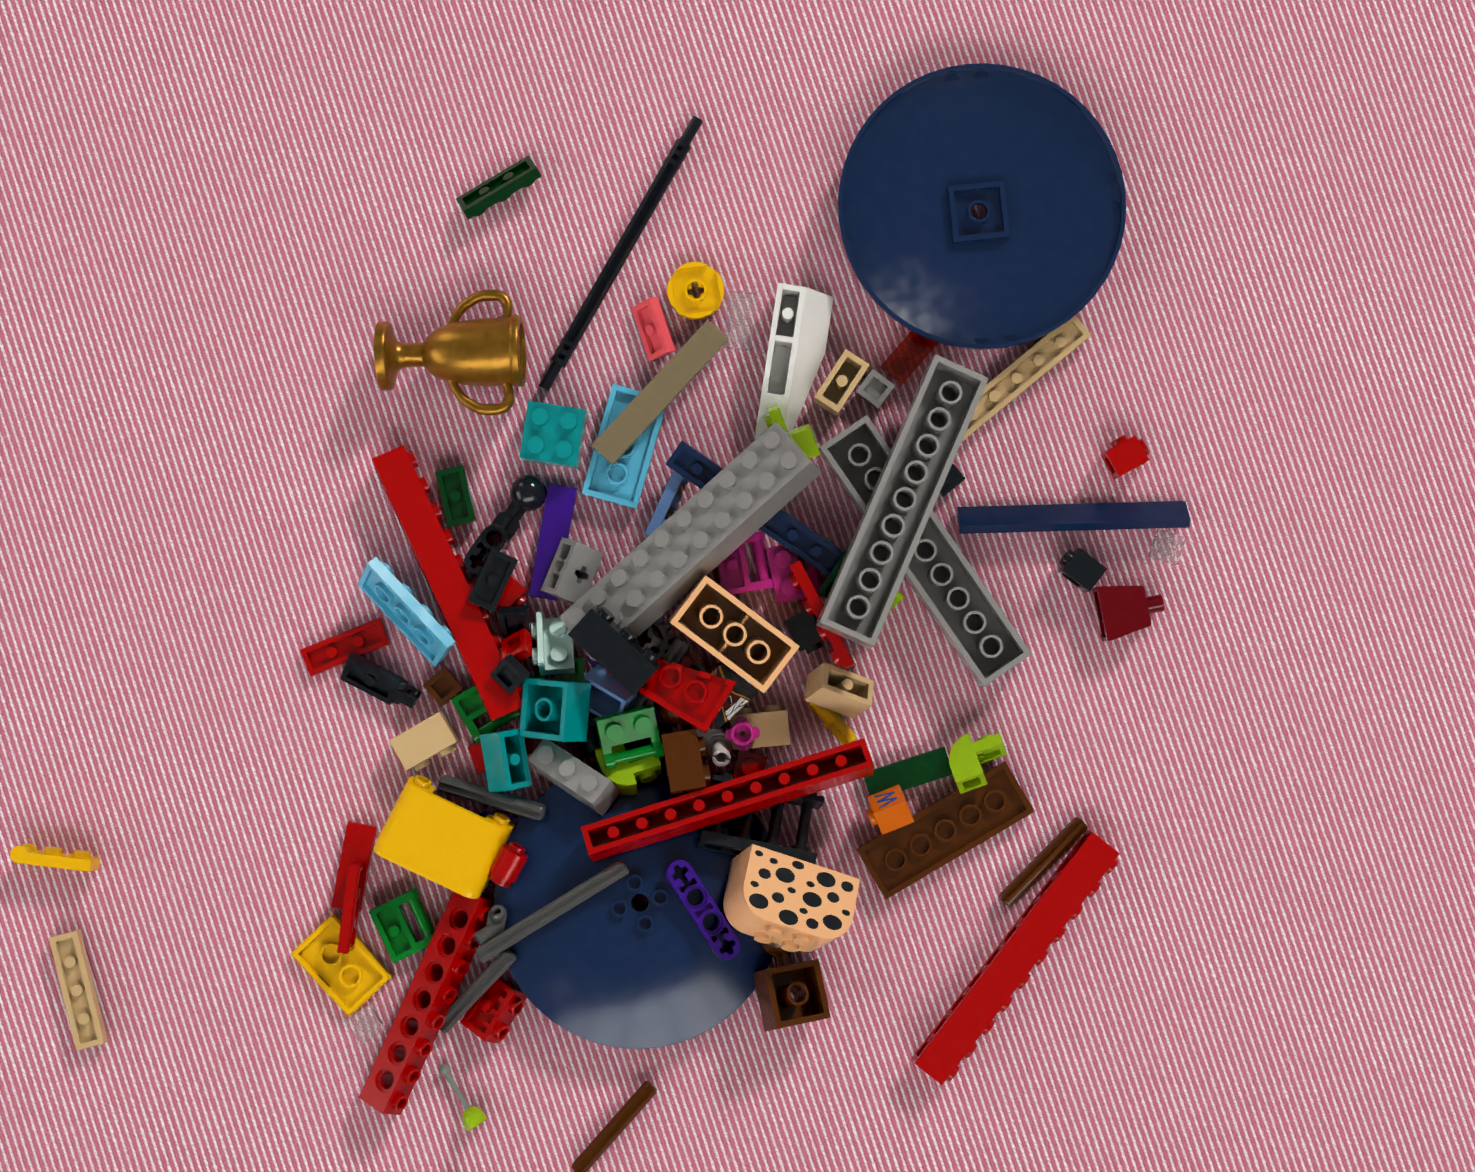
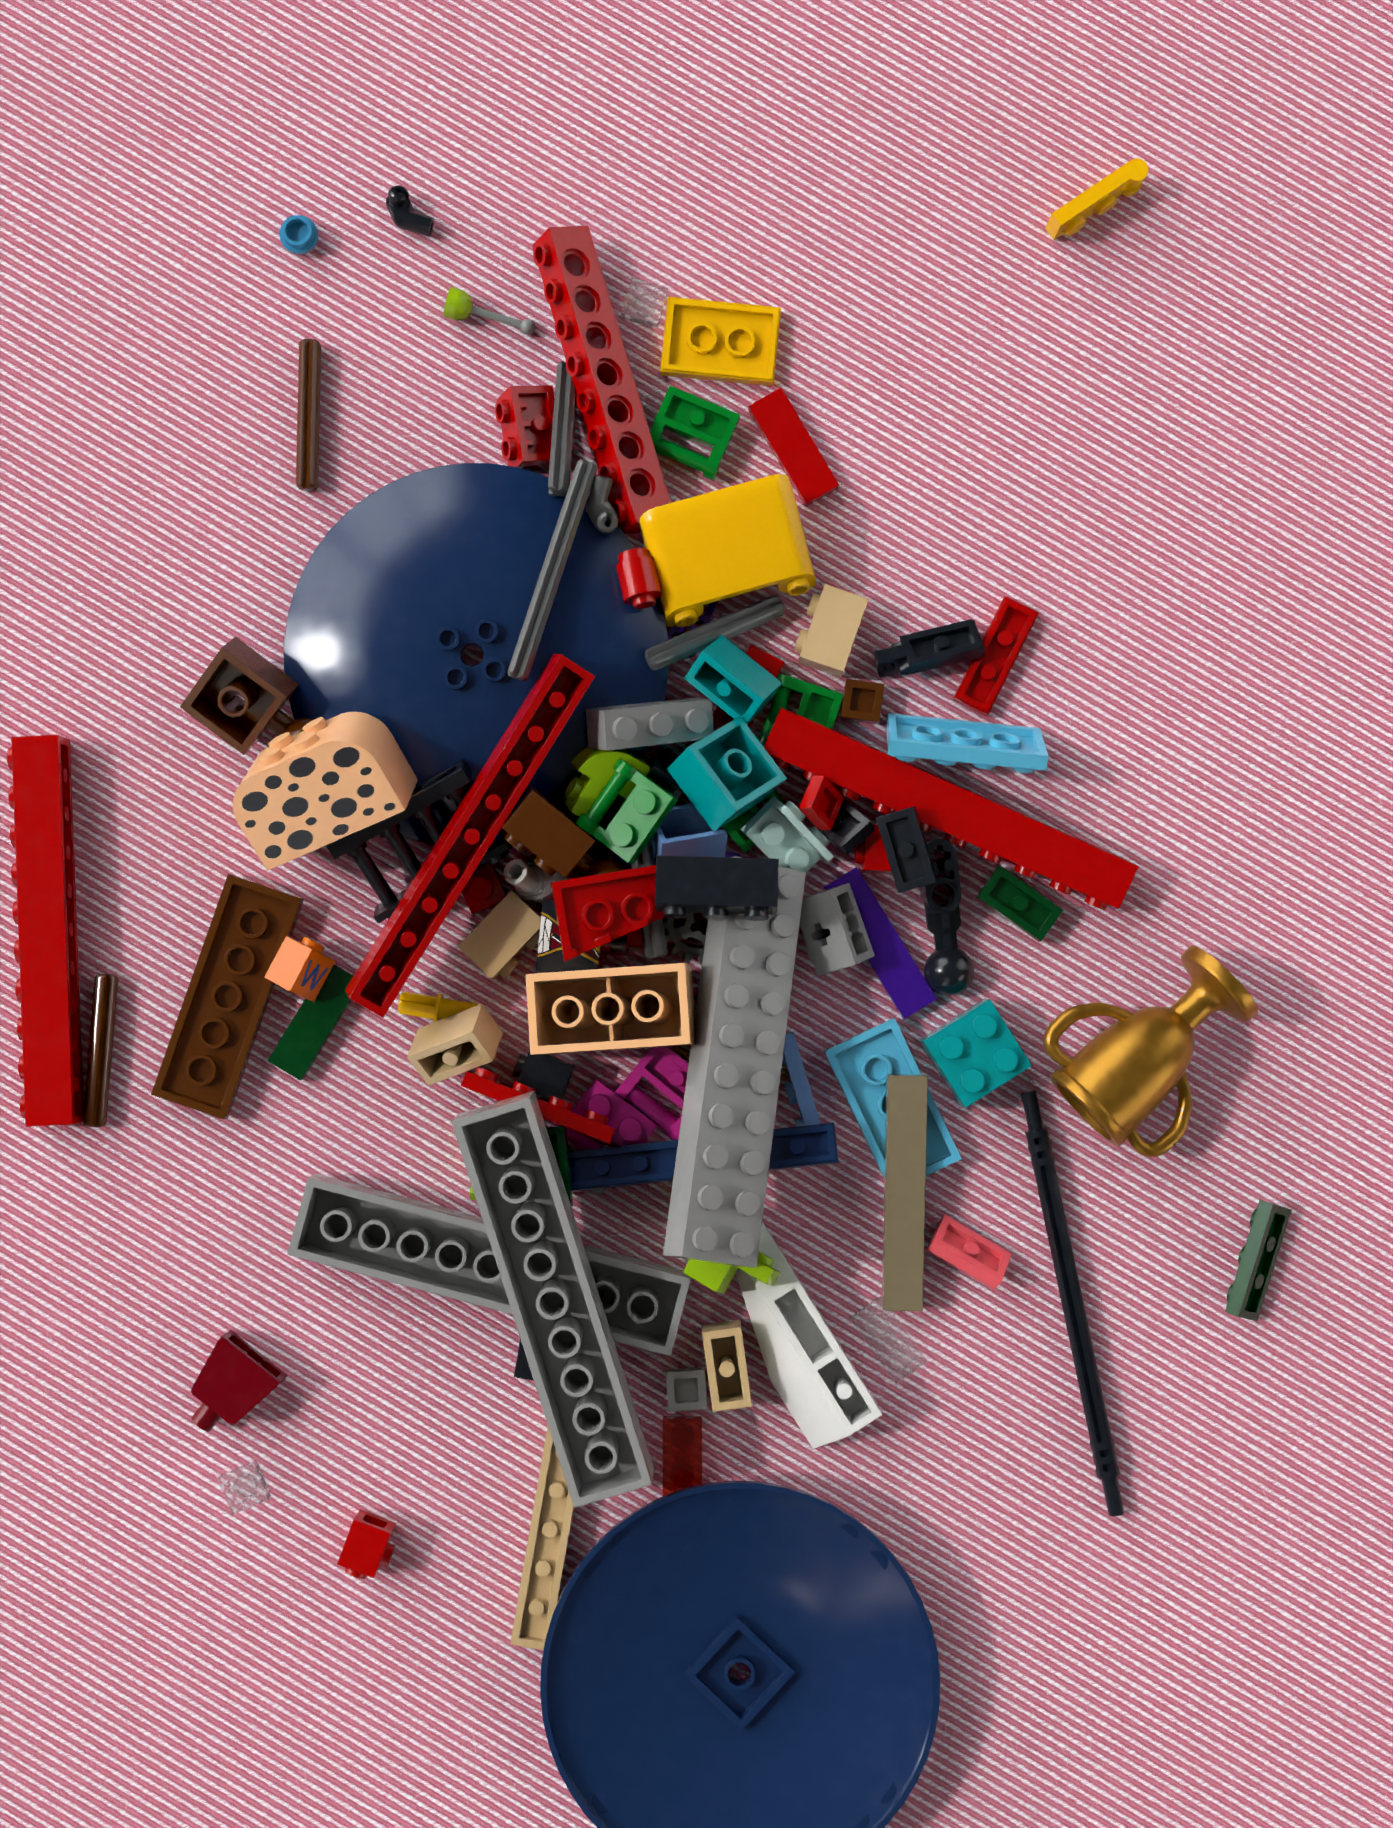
camera: 140 degrees right, 0 degrees up
tan plate [49,929,108,1051] -> none
red tile [337,862,365,954] -> none
black plate [489,653,531,695] -> none
dark purple beam [664,859,740,960] -> none
yellow plate [667,262,724,320] -> none
dark pink plate [725,716,760,751] -> none
lime brick [949,733,1008,794] -> none
dark blue tile [957,501,1191,534] -> none
black brick [1058,548,1107,593] -> none

